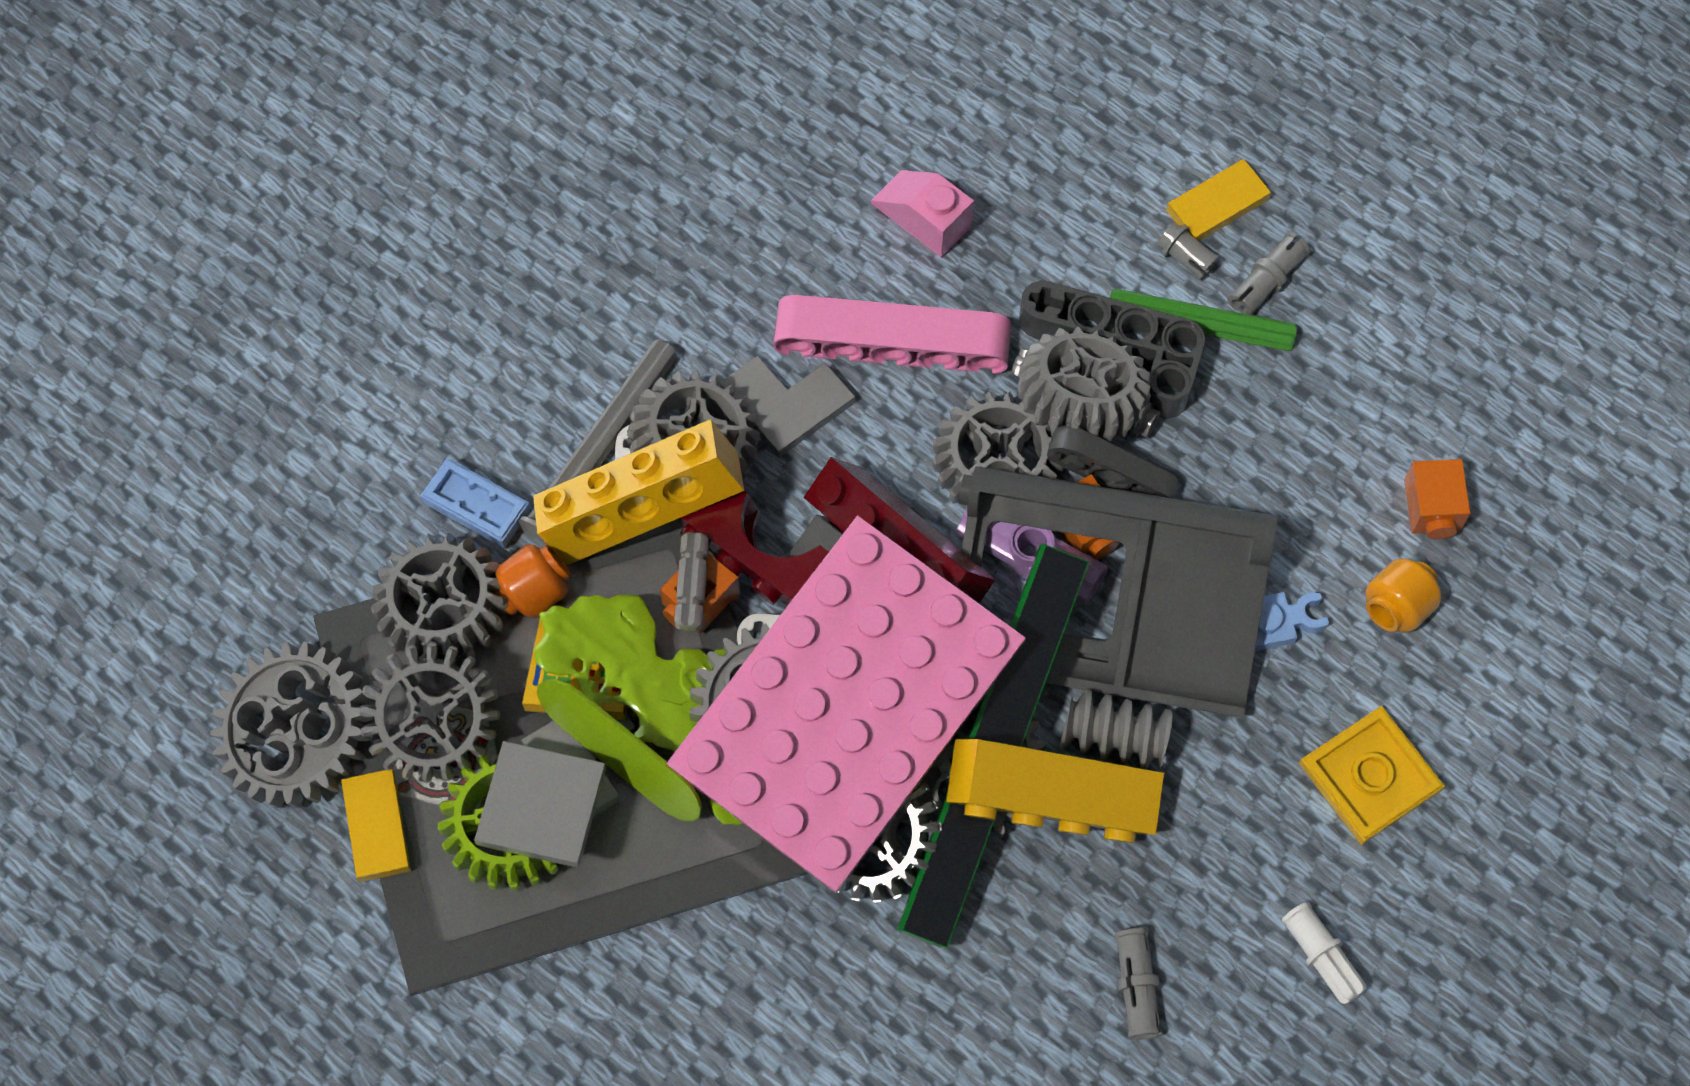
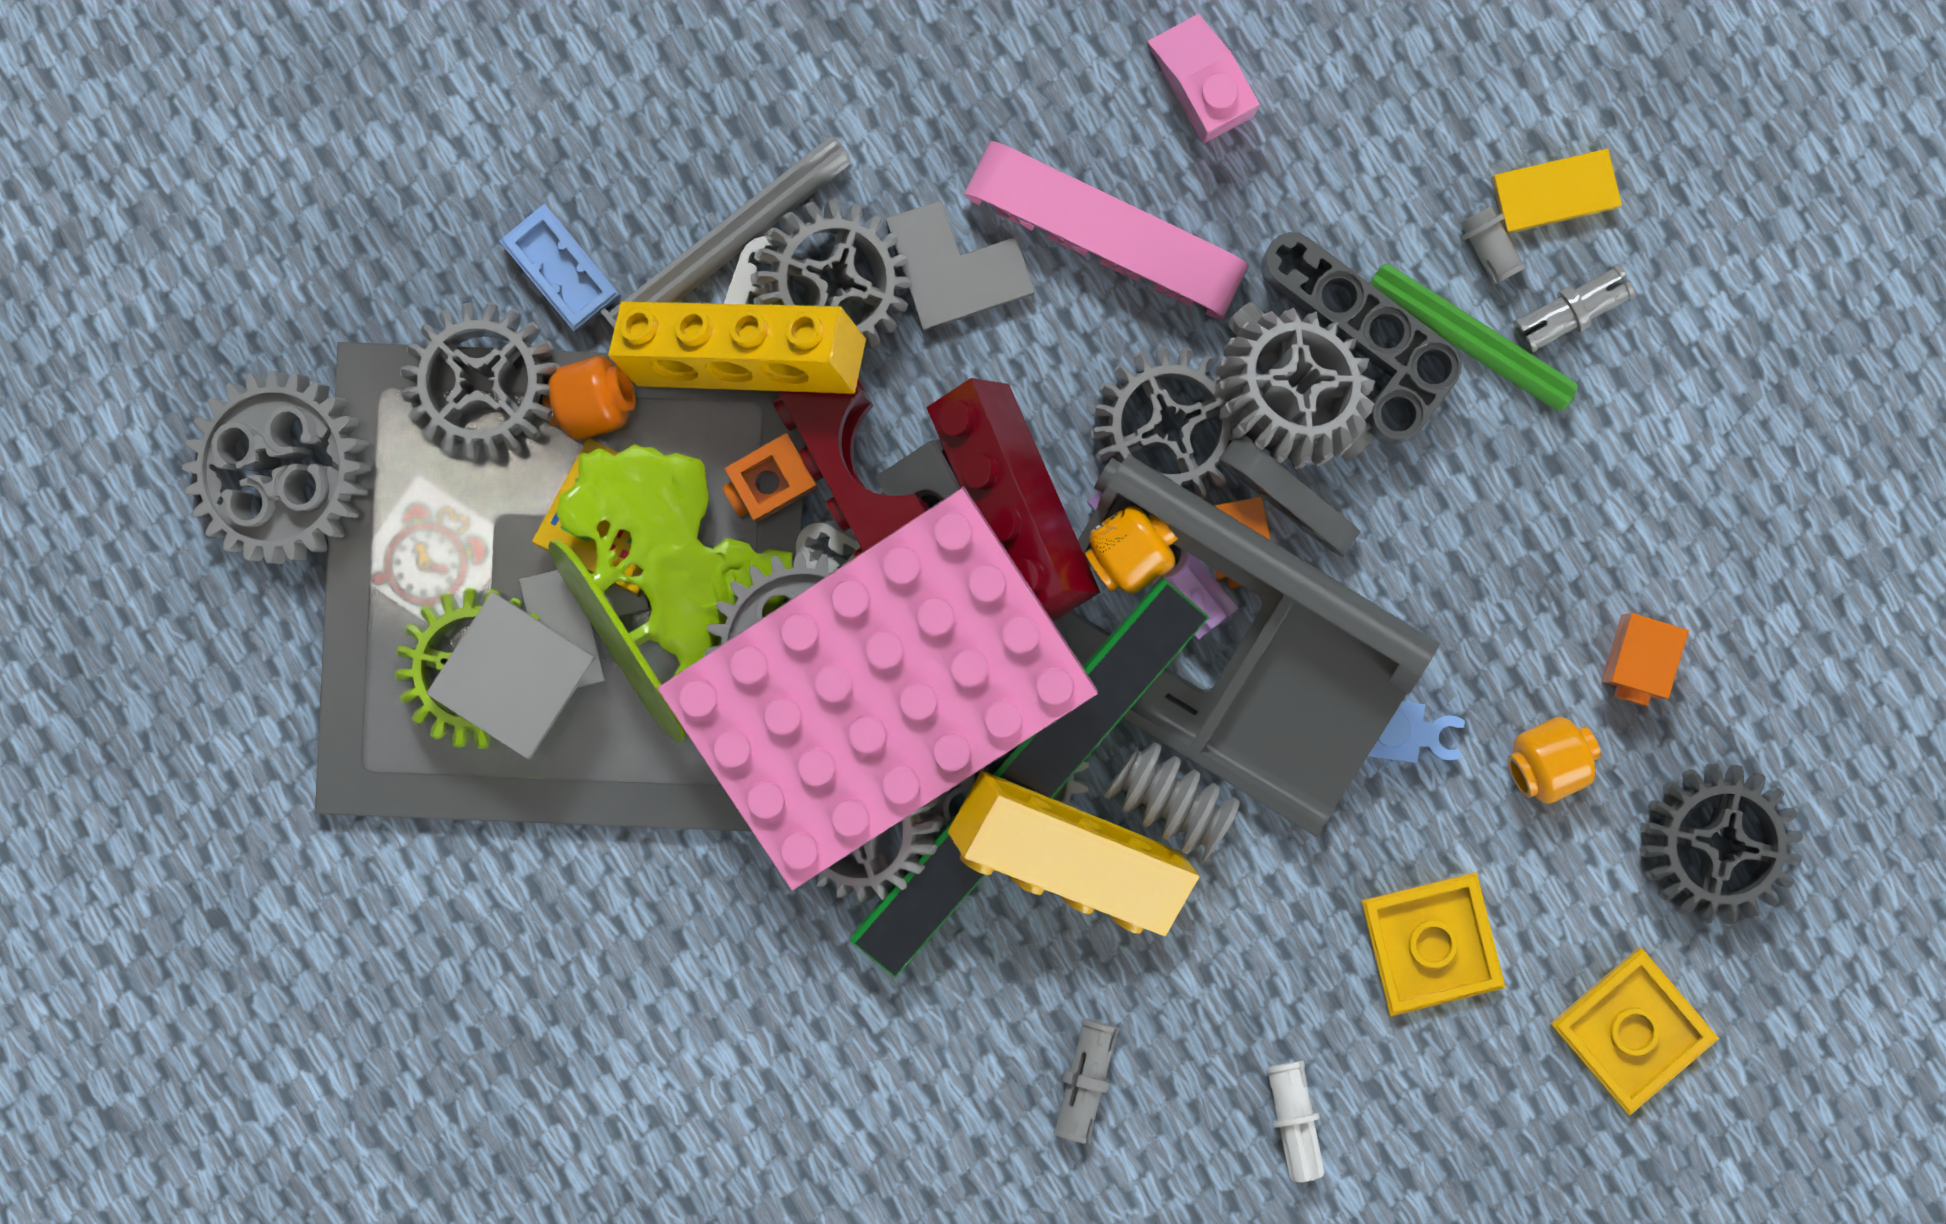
camera: 15 degrees right, 20 degrees up
yellow tile [341,769,411,882] -> none
light grey gear [358,642,500,783] -> none
light grey axle [674,532,709,632] -> none
none -> light orange head [1085,504,1178,594]
none -> yellow tile [1550,947,1719,1116]
none -> dark grey gear [1639,764,1803,924]

